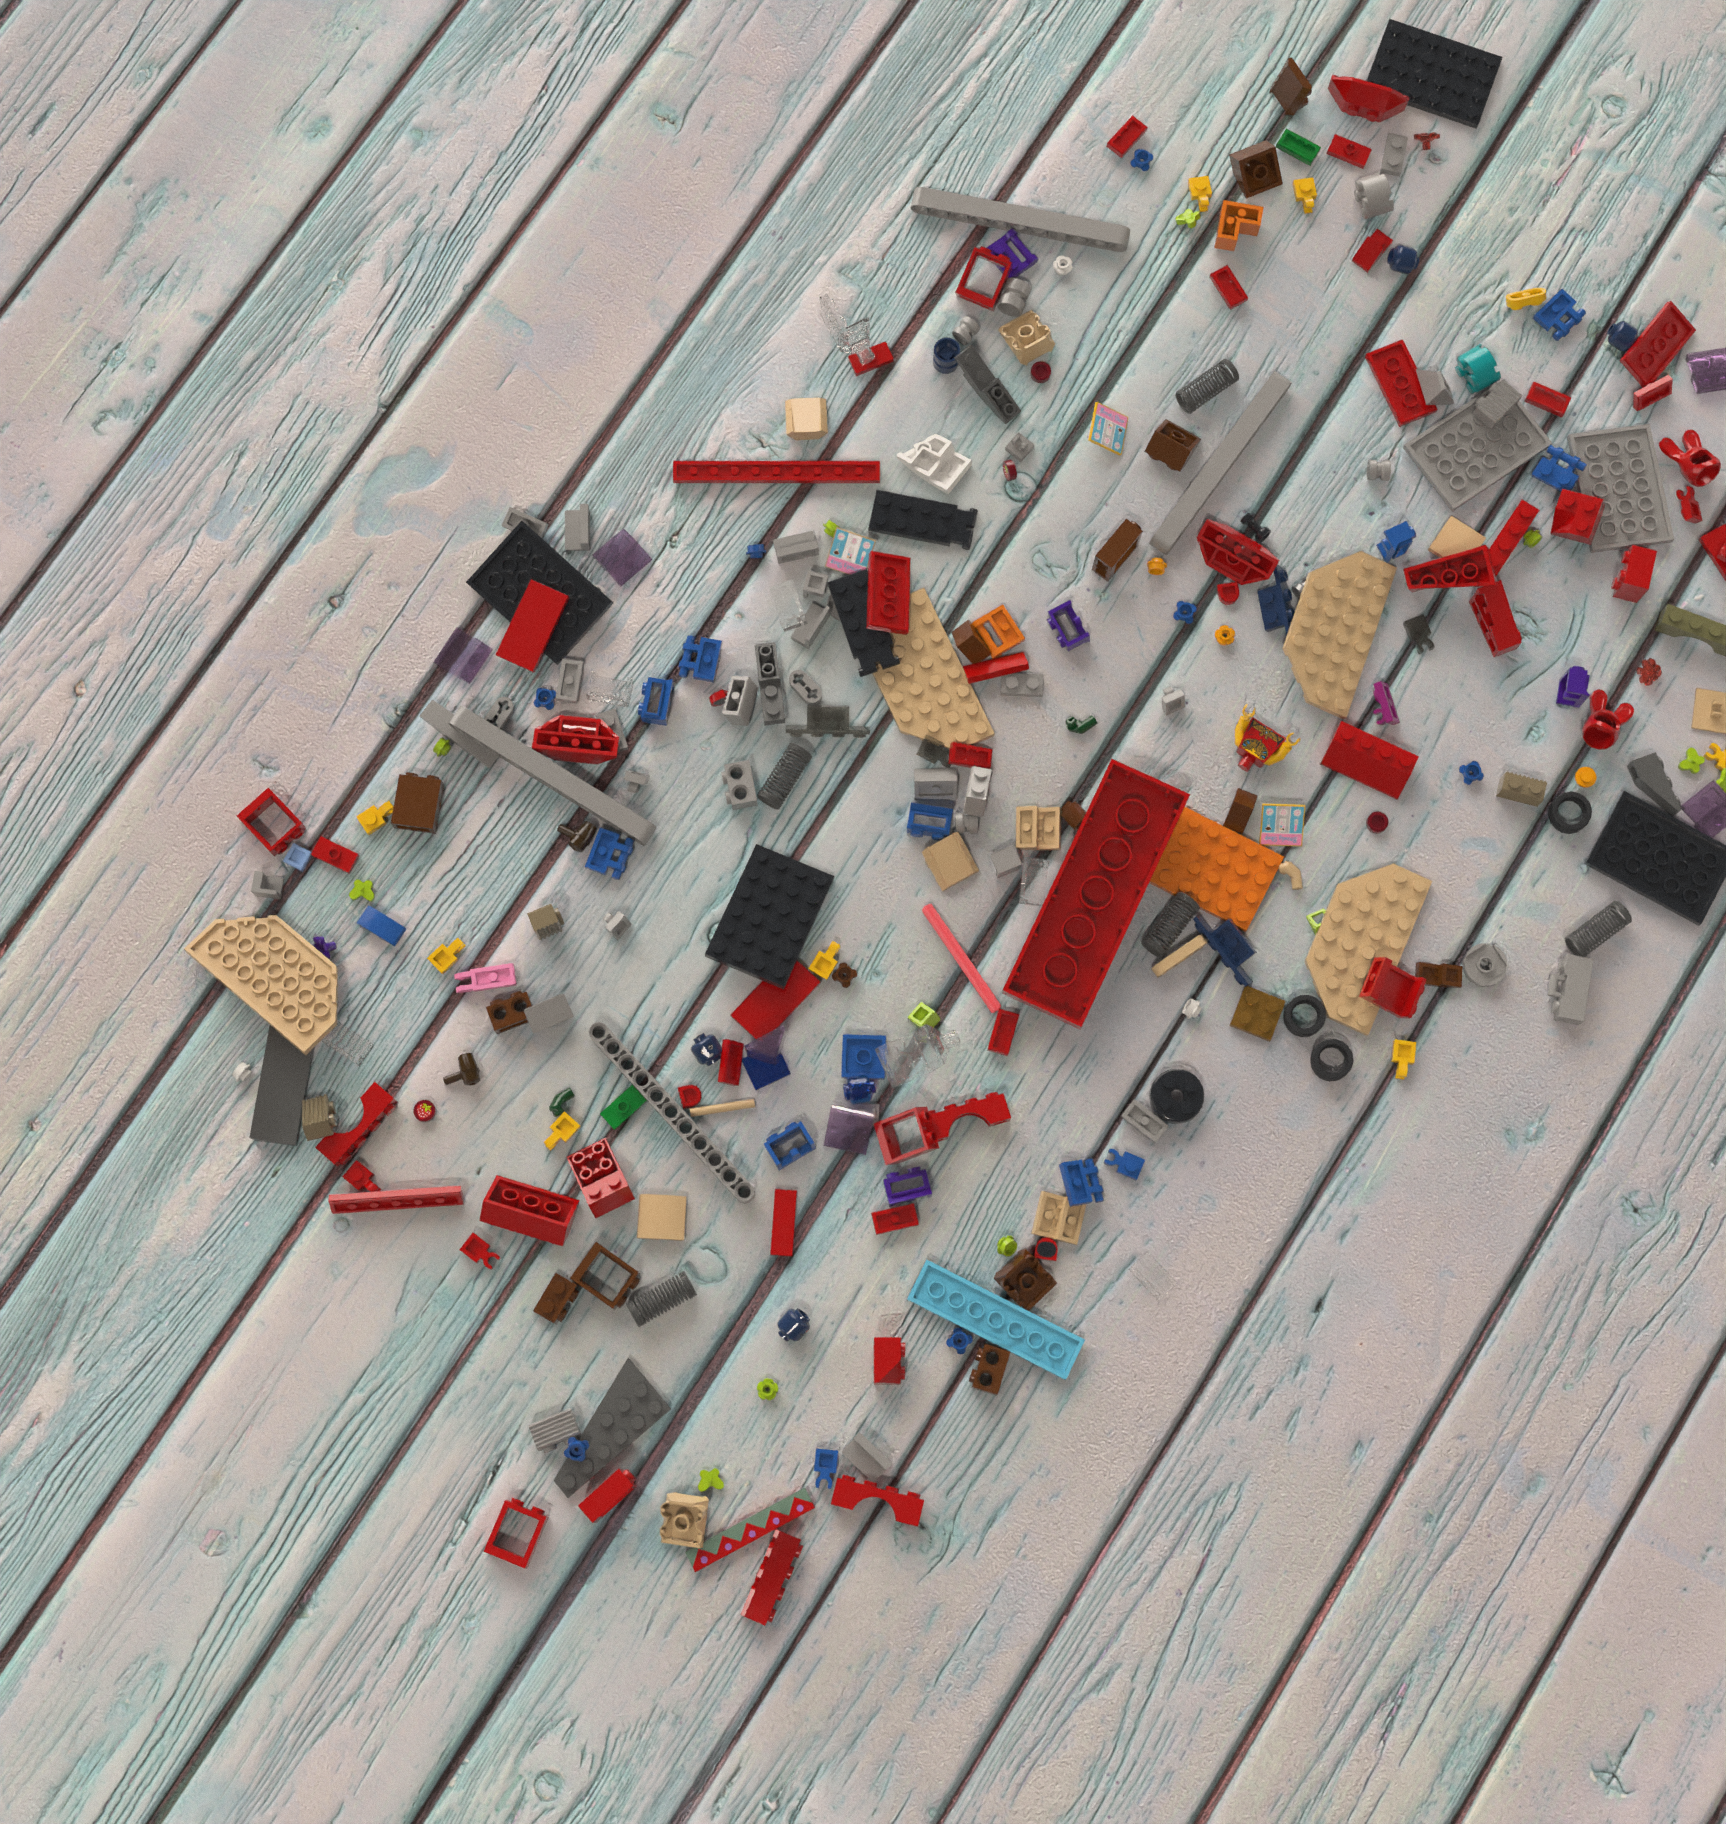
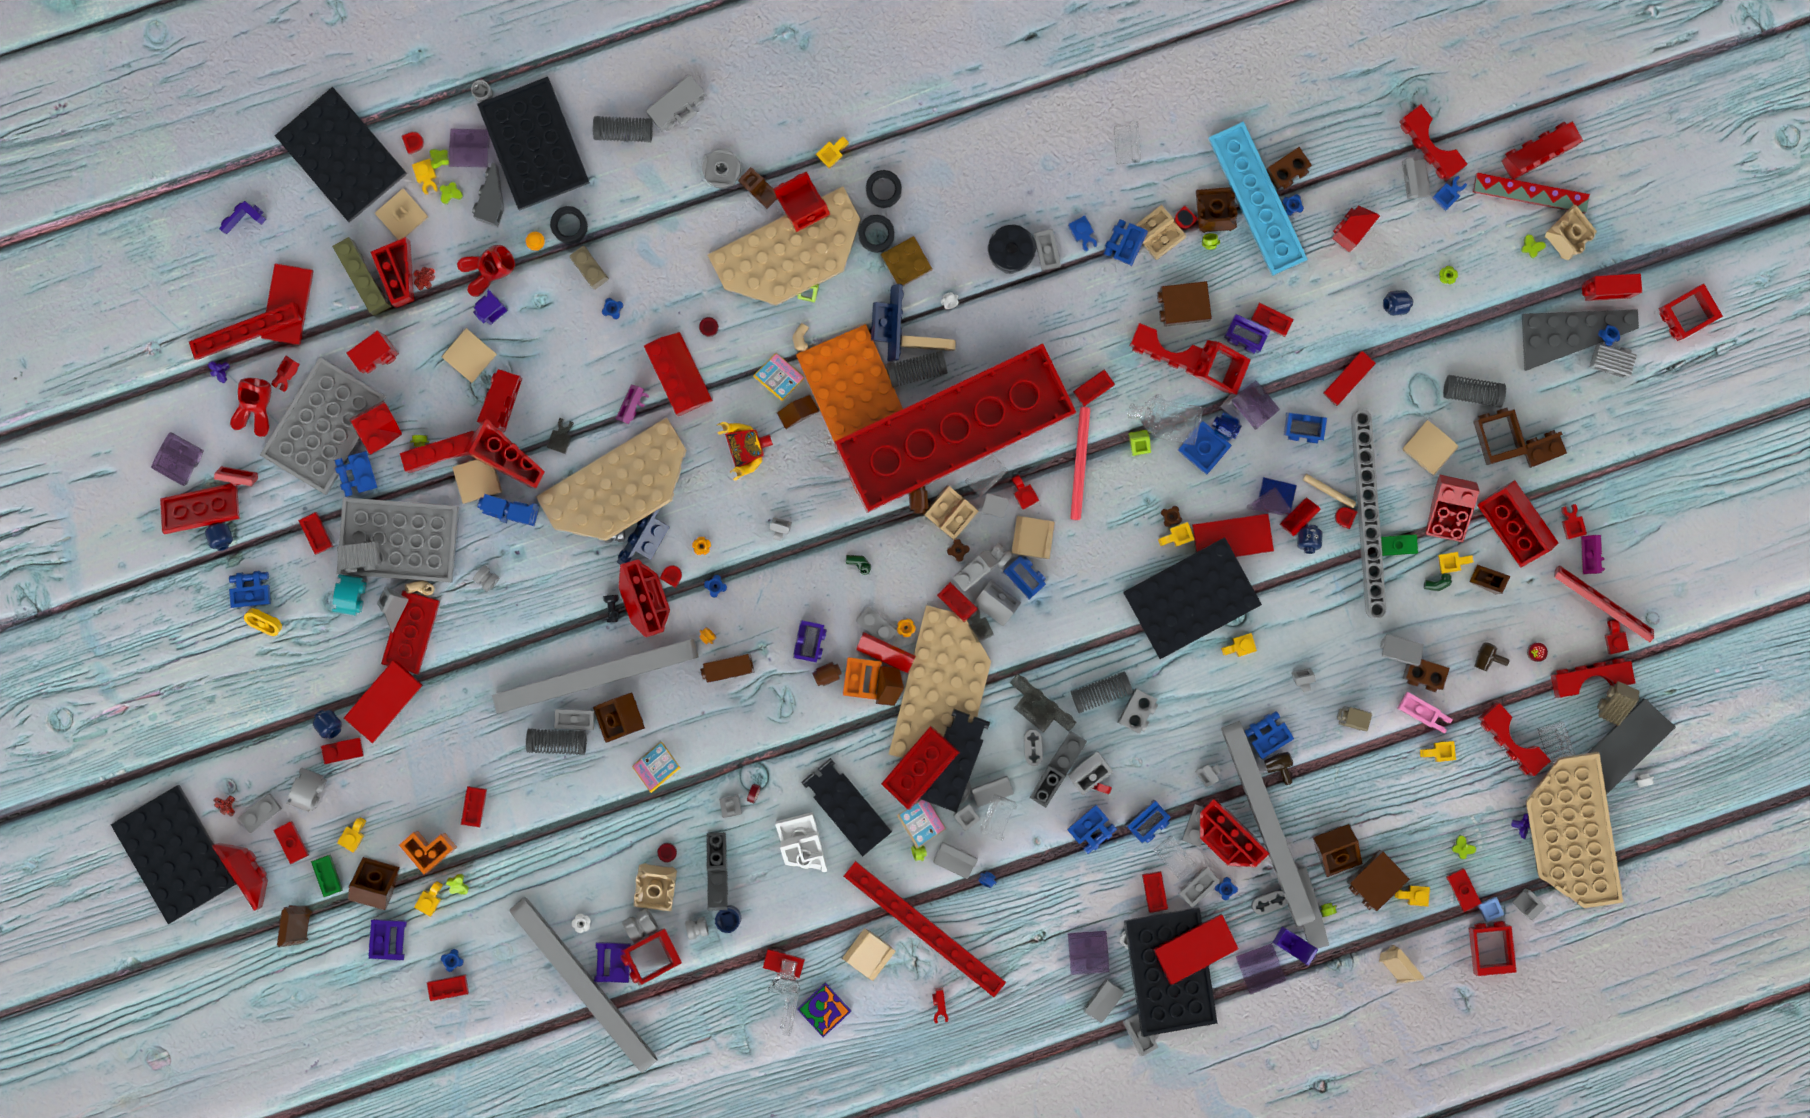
camera: 140 degrees left, 10 degrees up
blue slope [357,905,406,947] -> none
none -> red tile [343,660,423,743]
none -> dark purple plate [368,919,407,960]
none -> red wedge [370,237,414,308]
none -> tan arm [405,580,435,596]
none -> tan slope [441,328,497,383]
none -> blue window [478,494,511,524]
none -> light grey plate [554,709,595,730]
none -> tile [797,982,852,1038]
none -> reddish brown brick [812,661,842,686]
none -> light orange plate [897,618,916,637]
none -> red plate [932,987,948,1024]
none -> reddish brown plate [947,539,970,562]
none -> red plate [1012,475,1040,510]
none -> red plate [1142,871,1168,913]
none -> reddish brown brick [1157,281,1212,327]
none -> yellow plate [1221,633,1257,657]
none -> dark purple bracket [1272,926,1318,965]
none -> reddish brown slope [1313,824,1363,877]
none -> tan slope [1379,945,1424,983]
none -> reddish brown slope [1469,565,1510,595]
none -> red arch [1478,703,1551,776]
none -> magenta plate [1581,535,1605,574]

